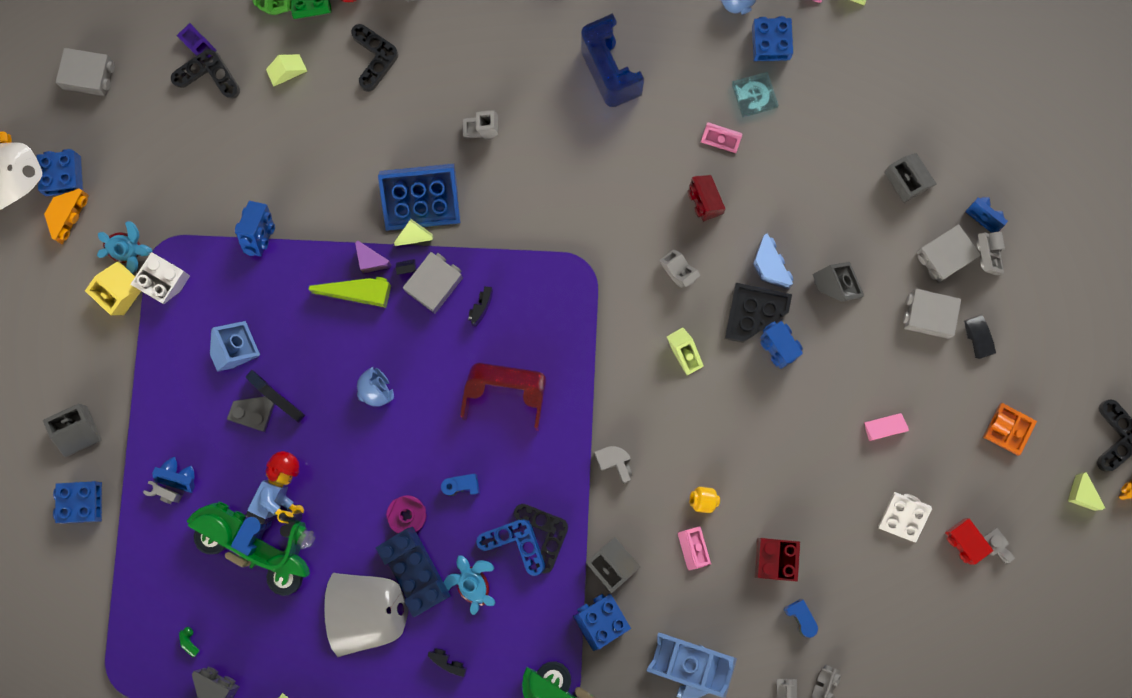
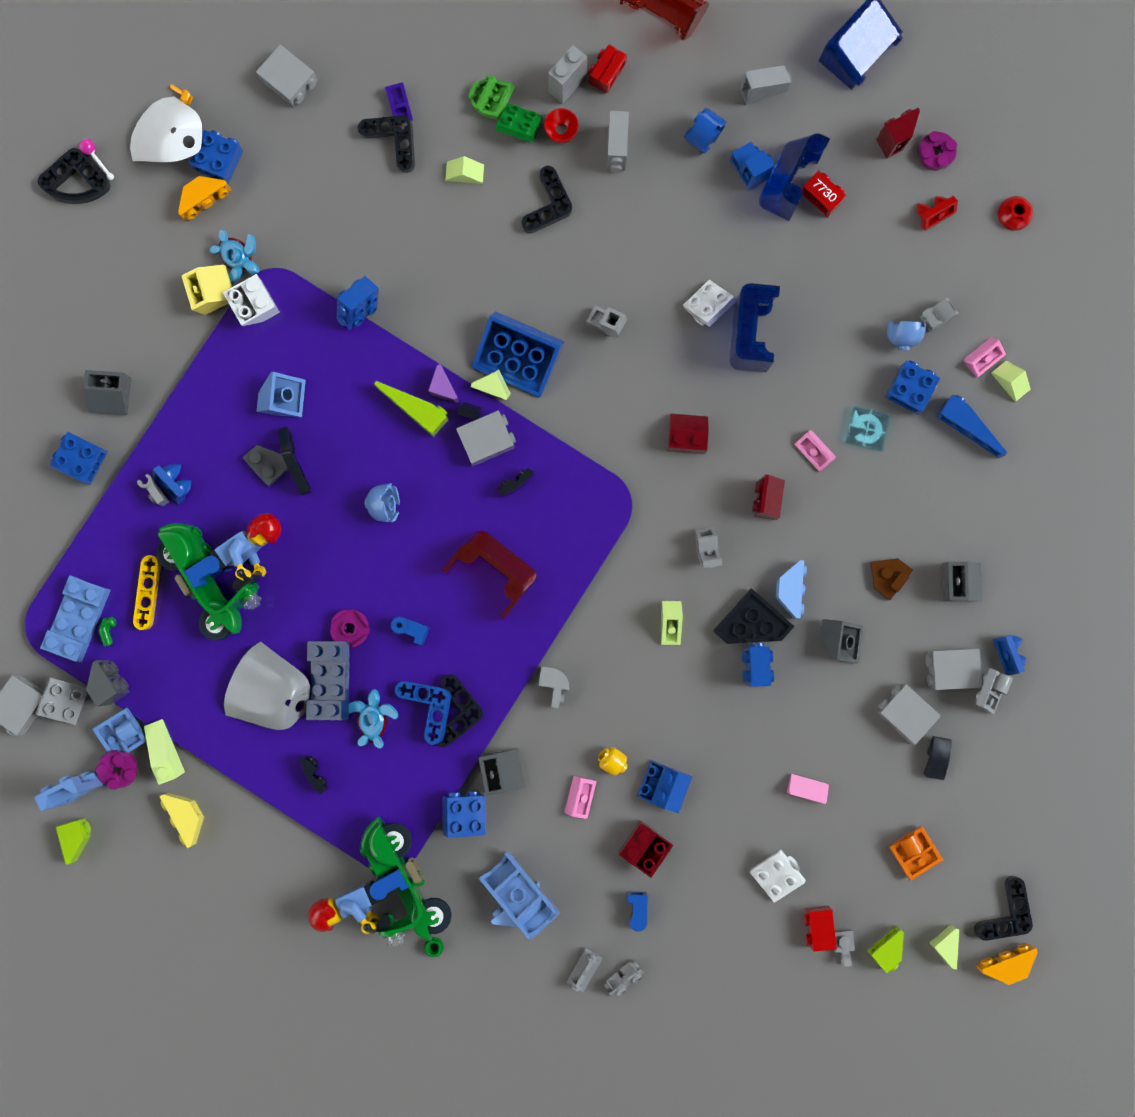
camera: 25 degrees right, 5 degrees up
none -> medium blue piece [40,575,111,662]
none -> yellow beam [133,555,161,630]
none -> blue slope [637,760,692,813]
none -> dark red slope [667,413,709,454]
none -> white plate [683,280,736,327]
none -> lime slope [867,926,904,974]
none -> reddish brown plate [870,558,913,600]
none -> blue slope [936,395,1007,458]

